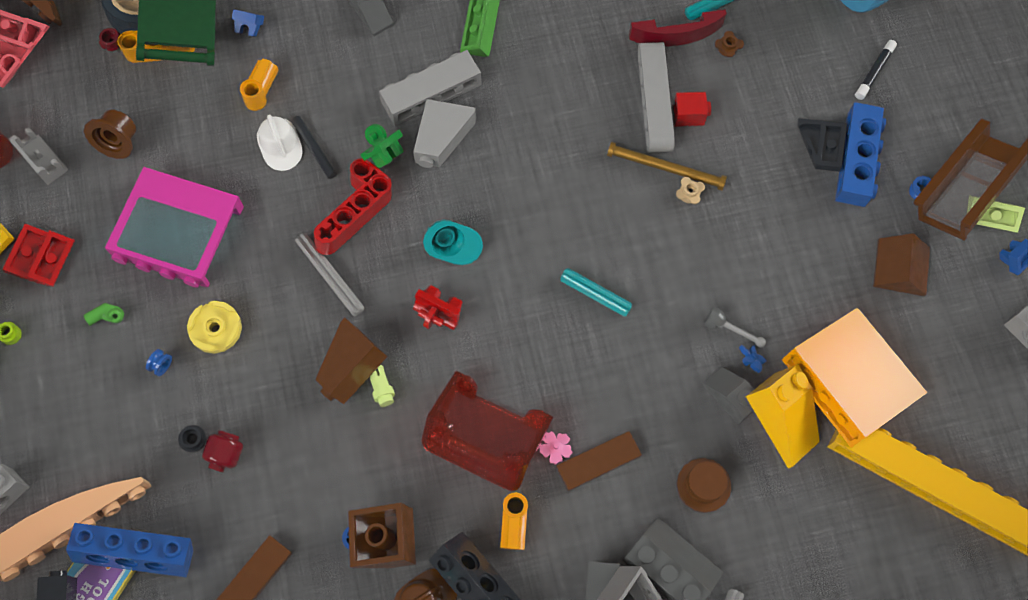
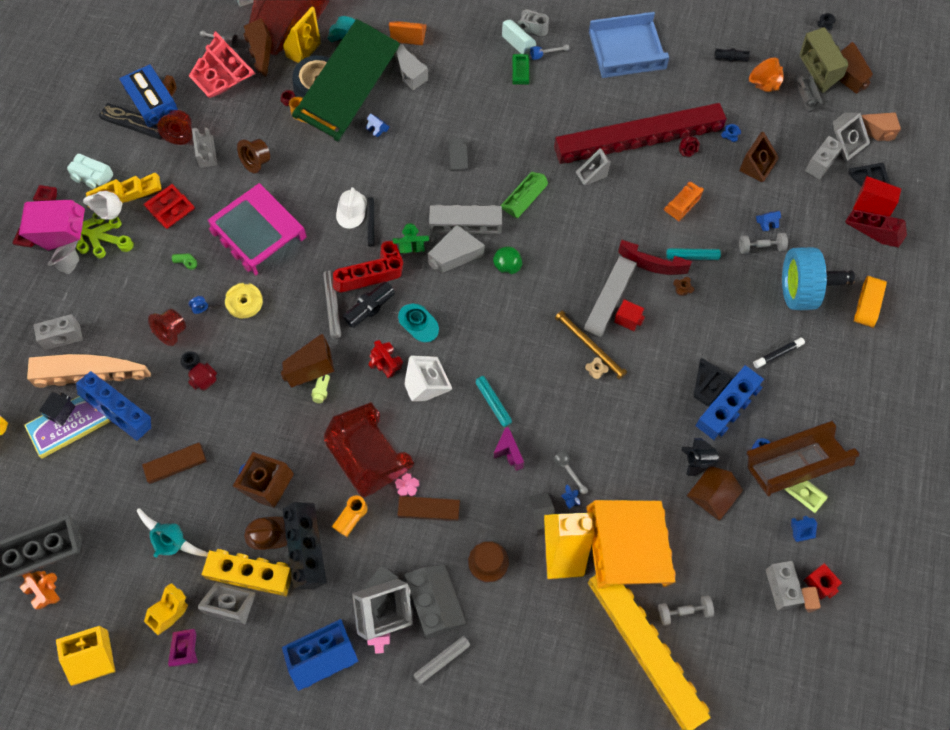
camera: 30 degrees right, 5 degrees down
light orange piece [240,58,279,111] -> none
none -> clear red piece [148,309,186,346]
none -> black piece [342,281,395,329]
none -> white slope [404,356,452,401]
none -> green hair [493,246,522,275]
none -> magenta slope [494,427,524,471]
none -> light grey wheel [658,595,714,626]
none -> black brick [681,438,719,476]

